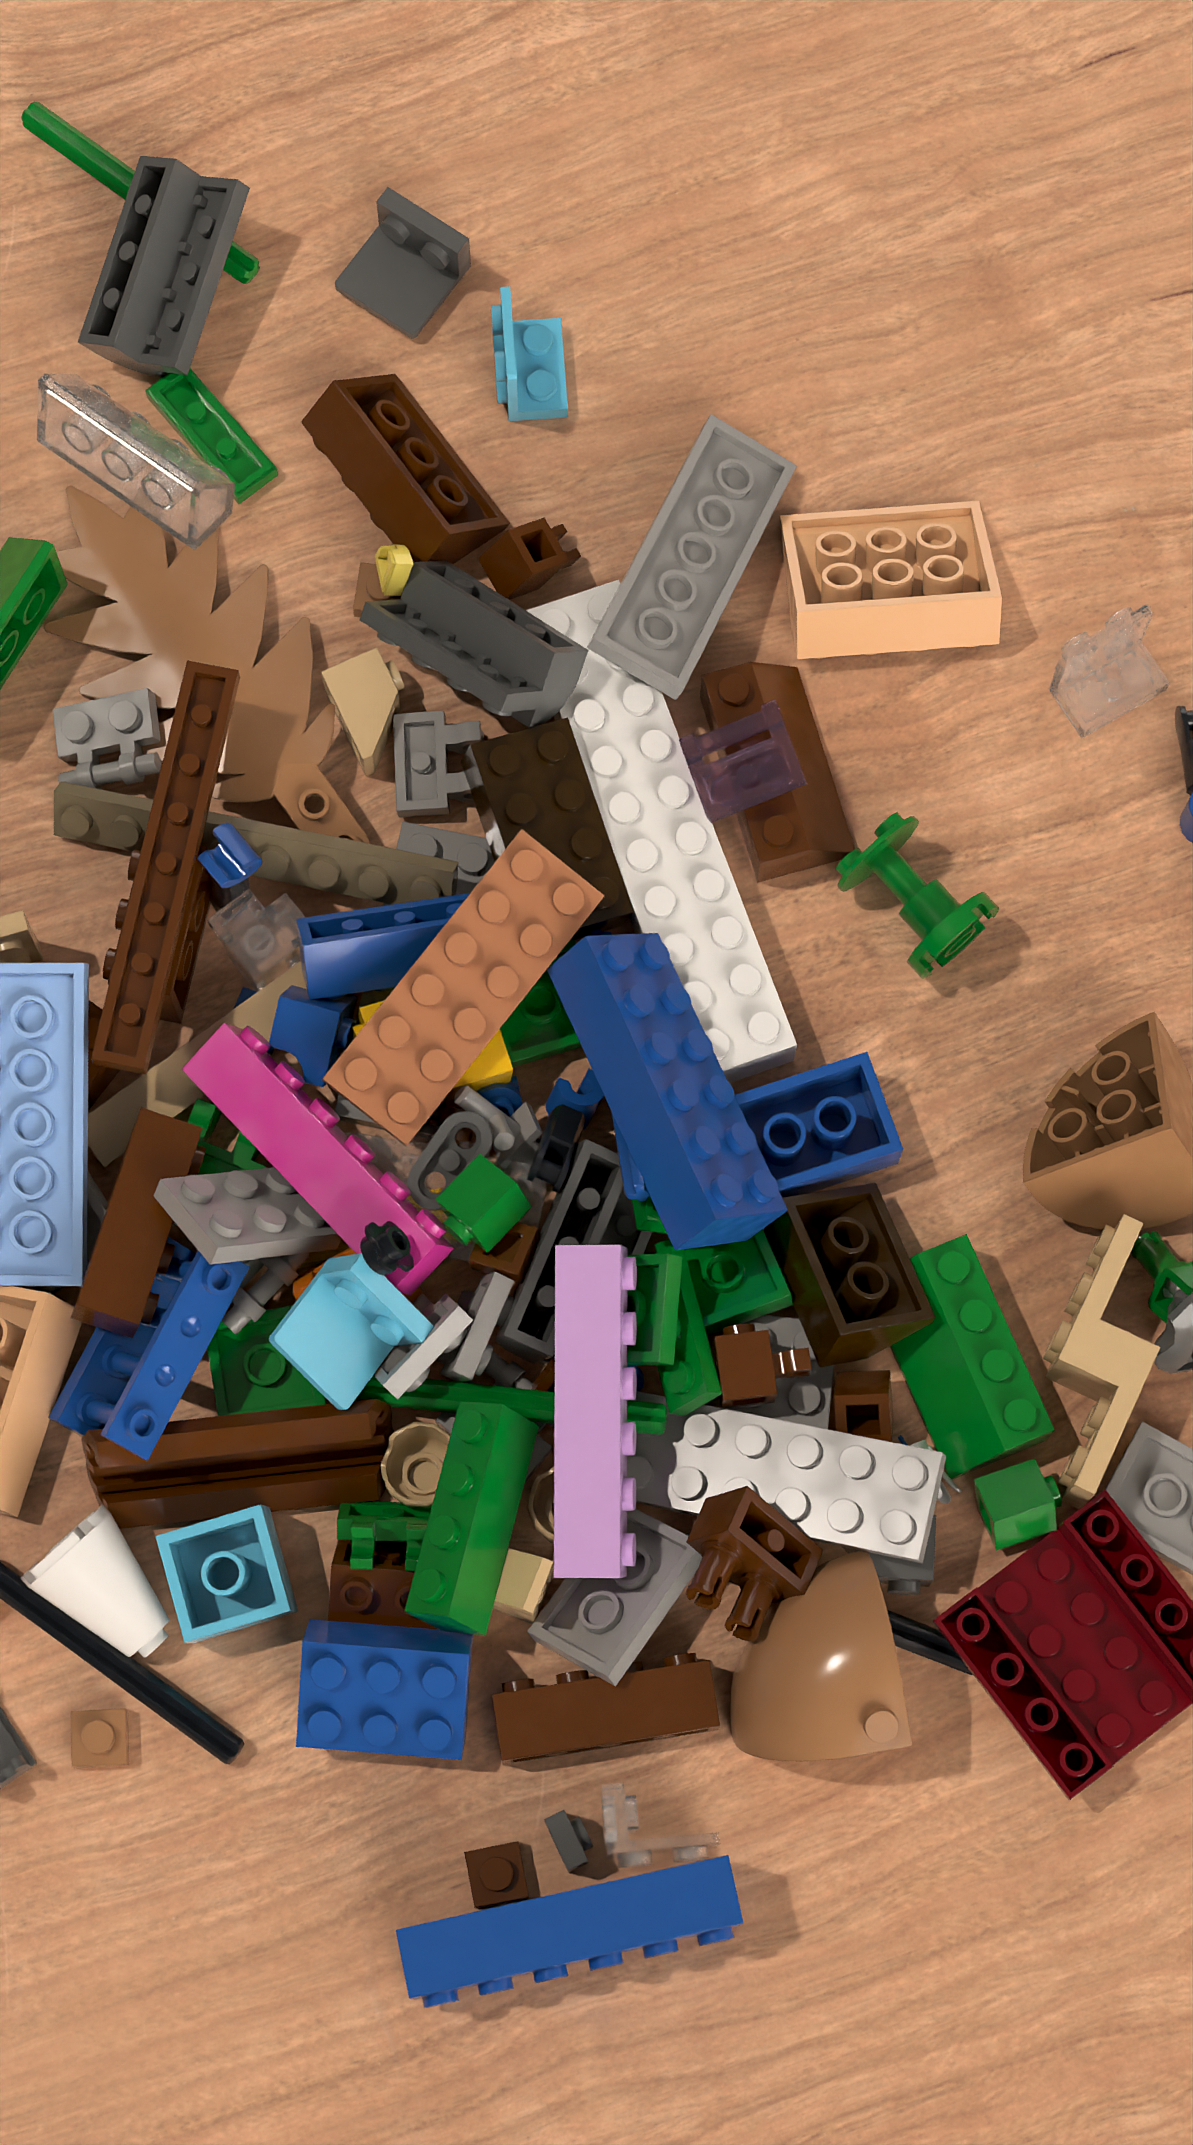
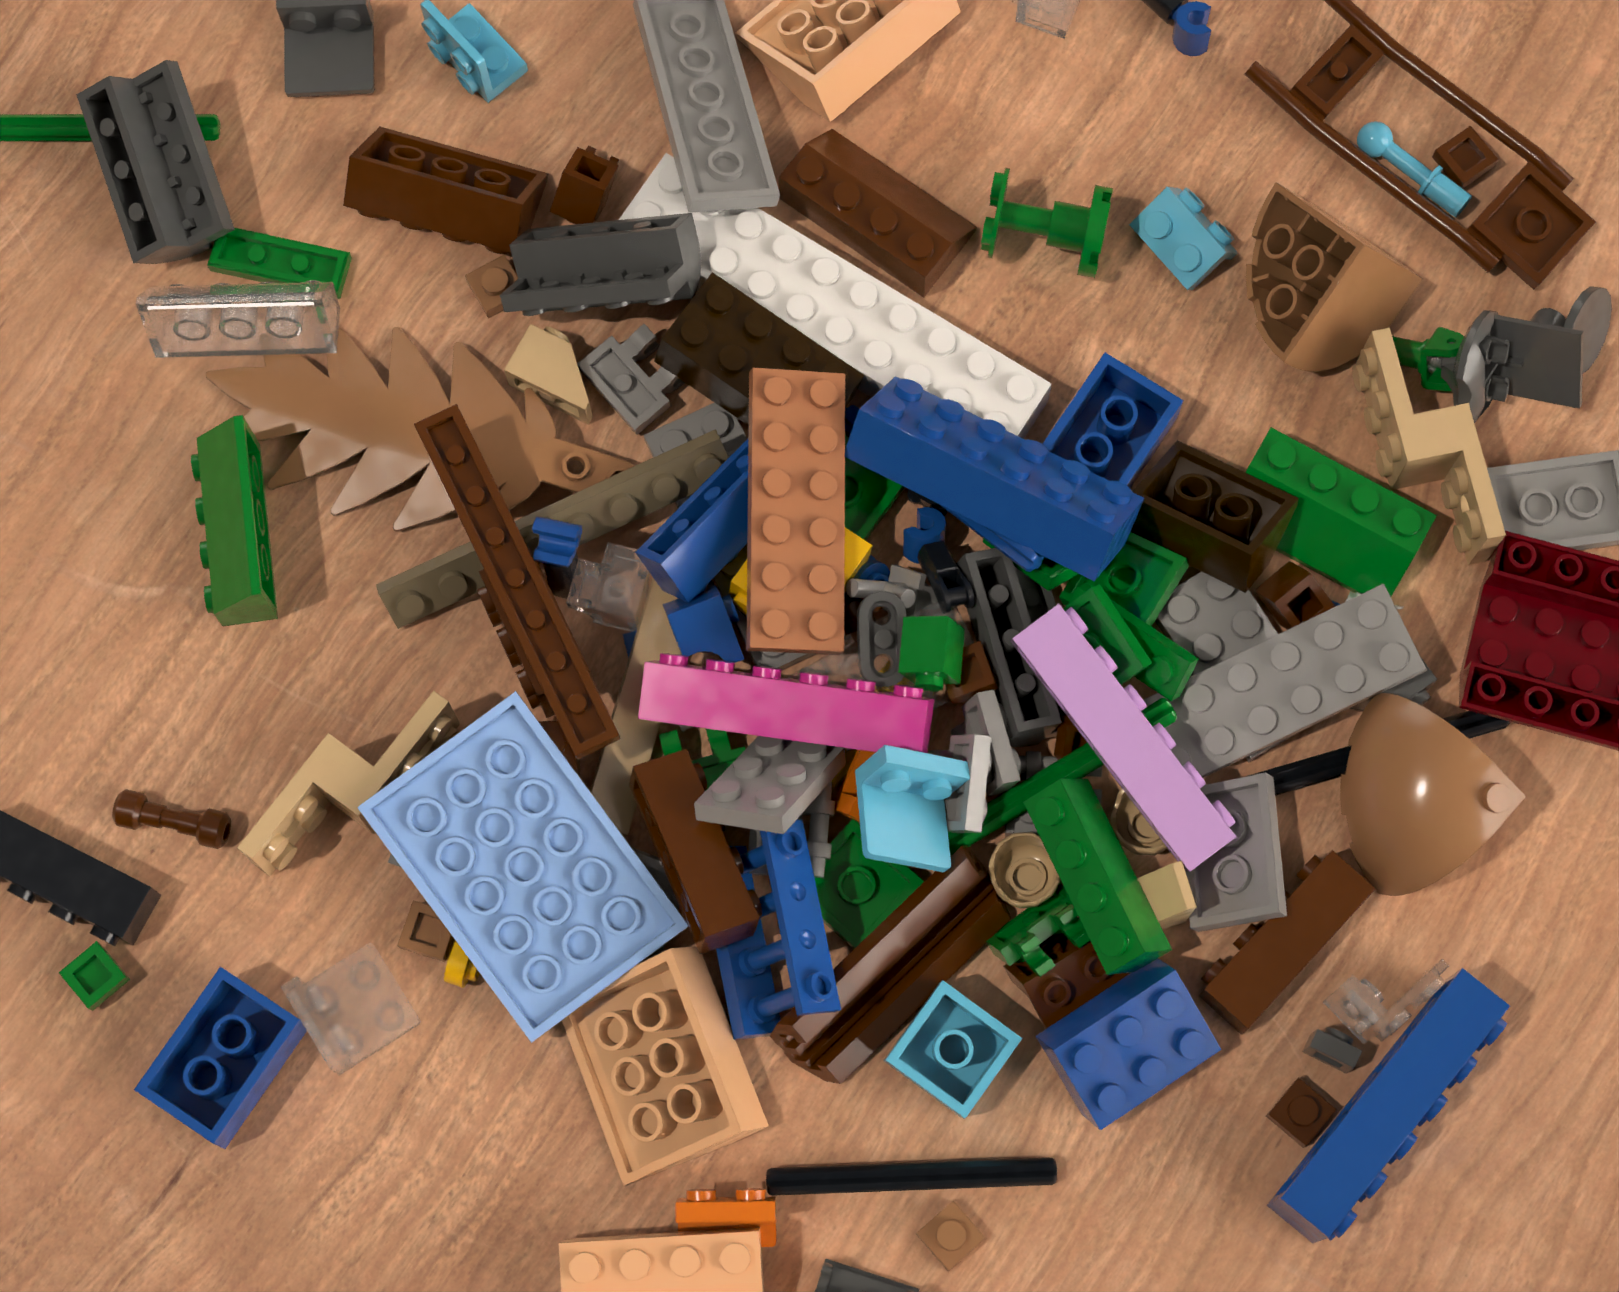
camera: 35 degrees left, 0 degrees up
white cone [20,1504,170,1658] -> none
light grey plate [53,688,162,789] -> none
black plate [360,1221,414,1275] -> none
light yellow tile [374,544,413,596] -> none
plate [679,699,808,823] -> none
reddish brown brick [686,1486,823,1641] -> none
reddish brown brick [713,1324,812,1409] -> none
green brick [974,1458,1062,1551] -> none
none -> medium azure bracket [1129,186,1238,290]

